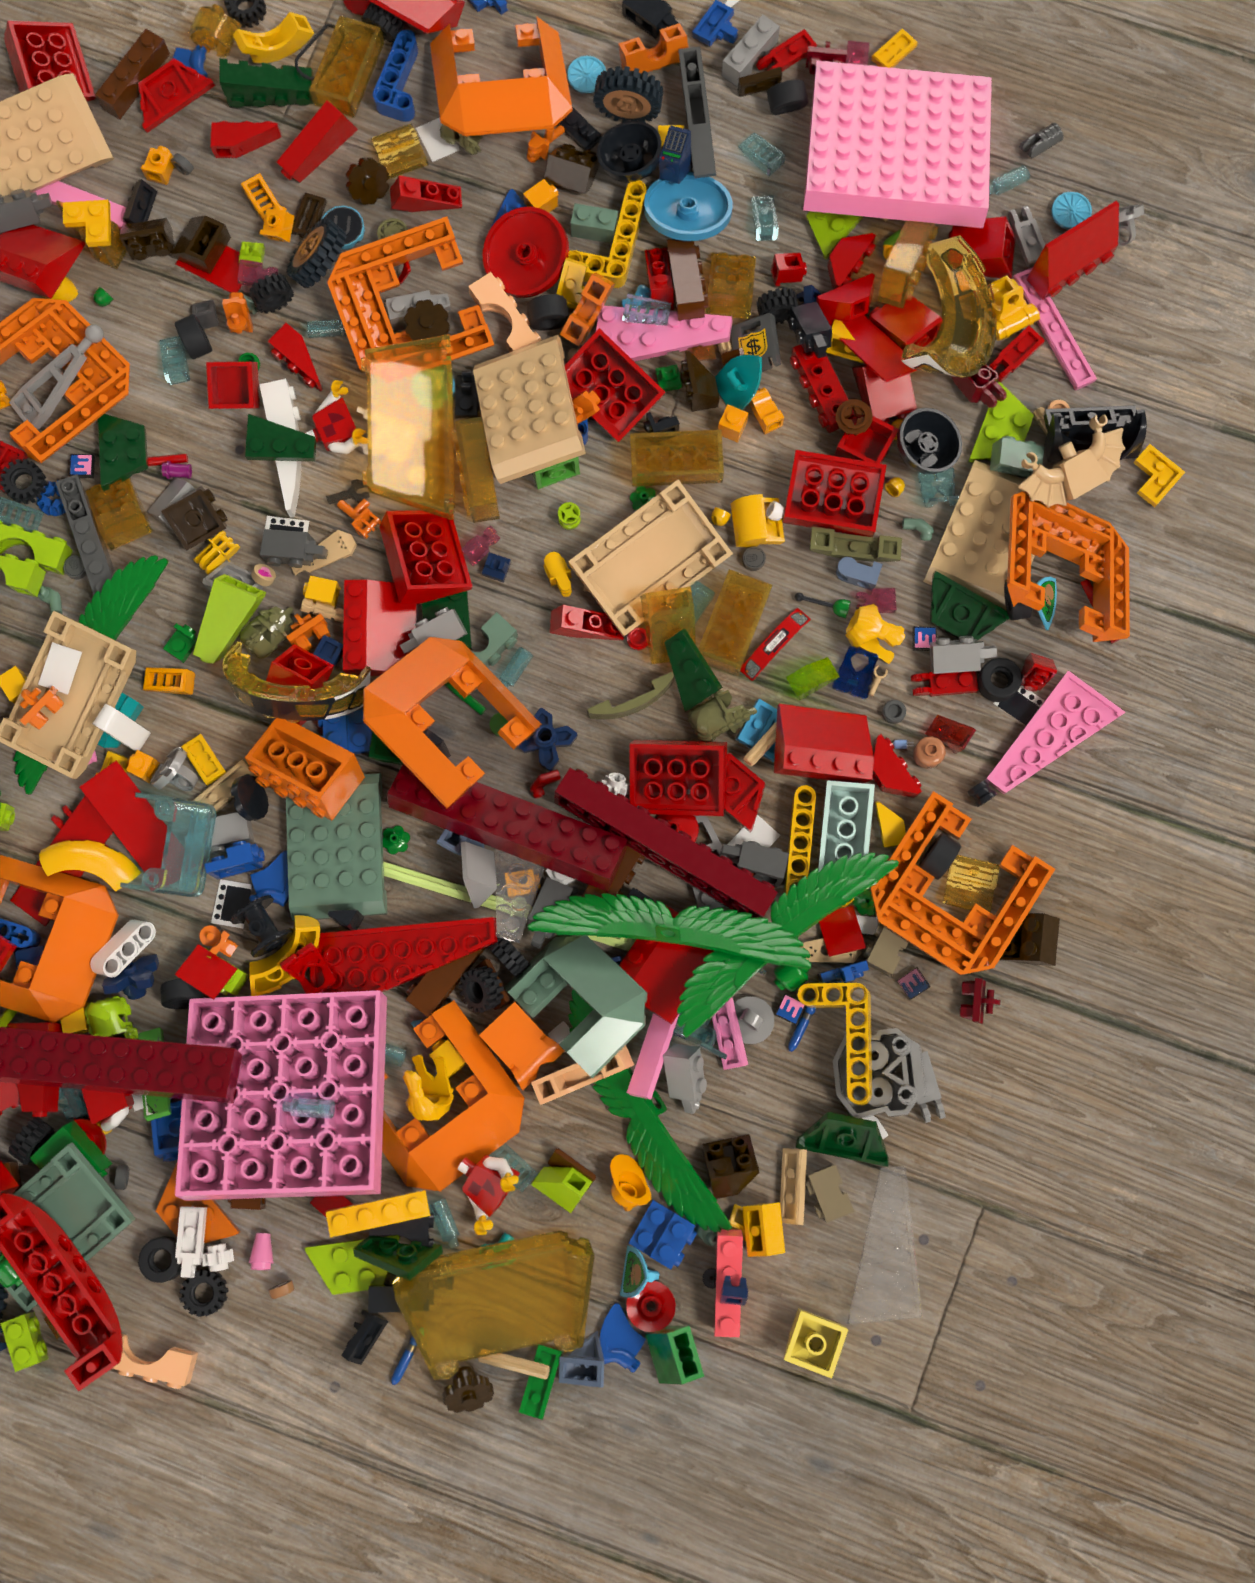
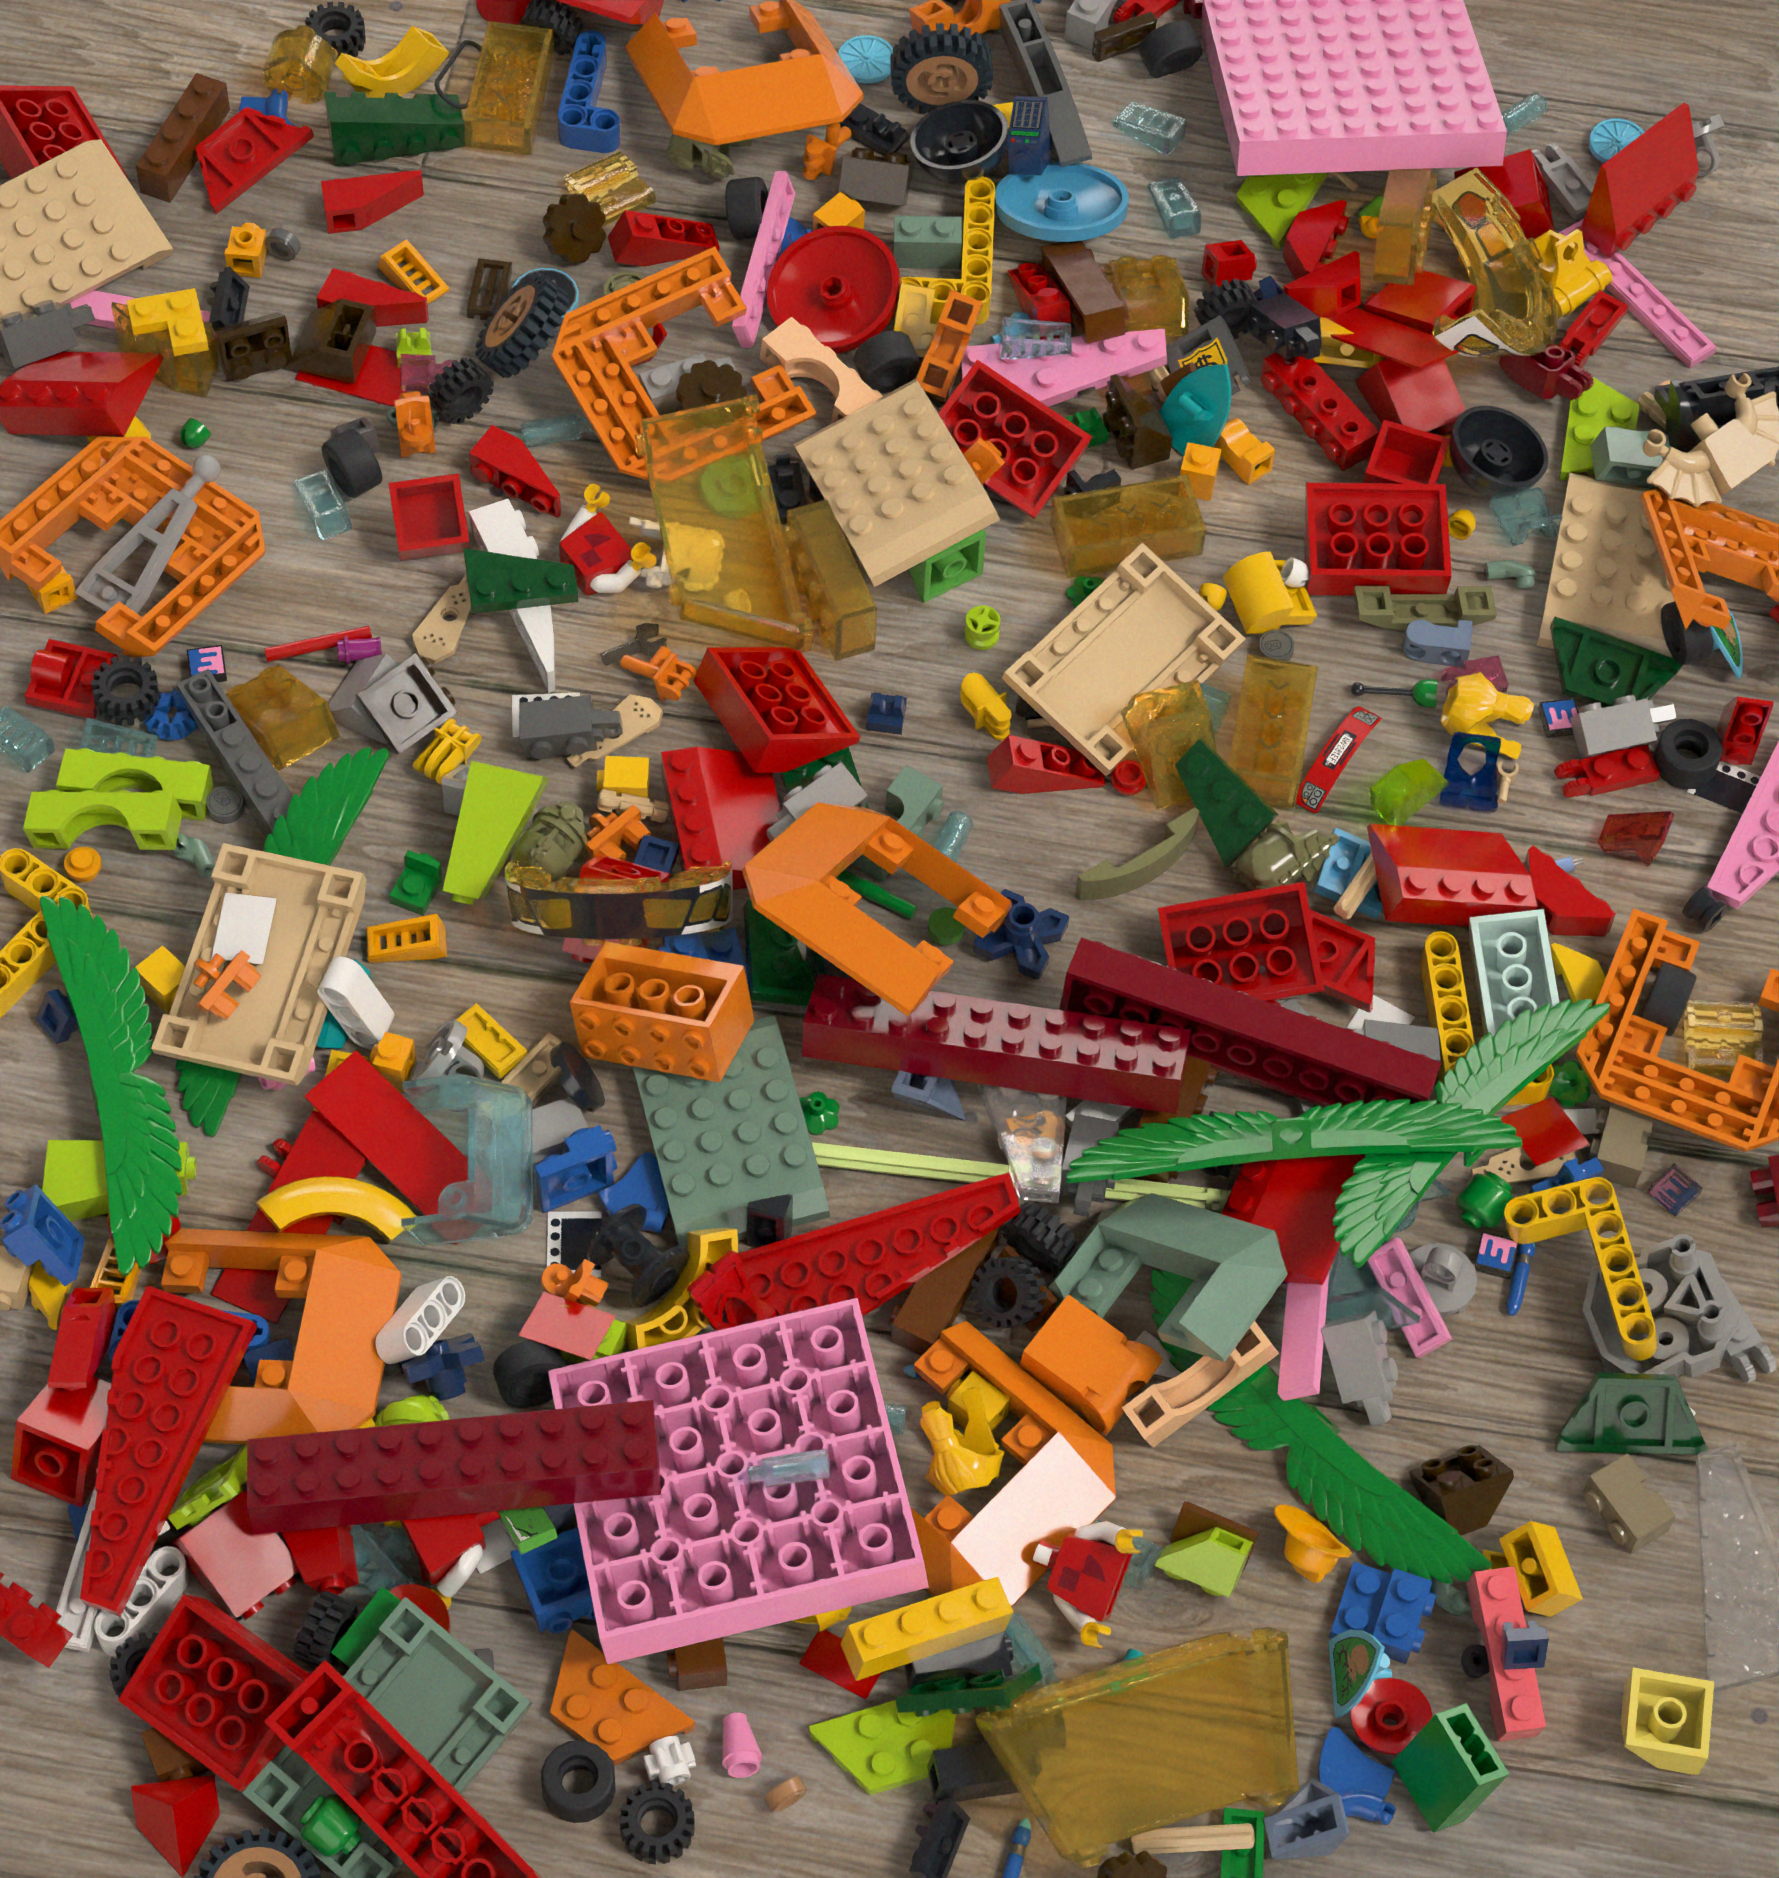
camera: 15 degrees left, 20 degrees down
dark green wing [98,414,148,491] -> none
white hinge [175,1206,207,1278] -> none
tan tile [251,564,276,586] -> none
light orange brick [259,205,294,243] -> none
red slope [277,100,358,183] -> none
white sticker [416,118,460,162] -> none
clear pink plate [461,526,500,566] -> none
light grey slope [461,841,497,908] -> none
red arm [530,769,561,799] -> none
tan tile [780,1148,807,1225] -> none
reddish brown gear [835,399,873,436] -> none
dark grey tile [882,700,906,724] -> none
nougat head [913,736,946,769] -> none
dark grey hinge [1019,123,1063,158] -> none
none -> red slope [316,268,429,327]
none -> tan piece [412,573,471,665]
none -> black tyre [725,177,768,240]
none -> bright pink tile [732,171,796,348]

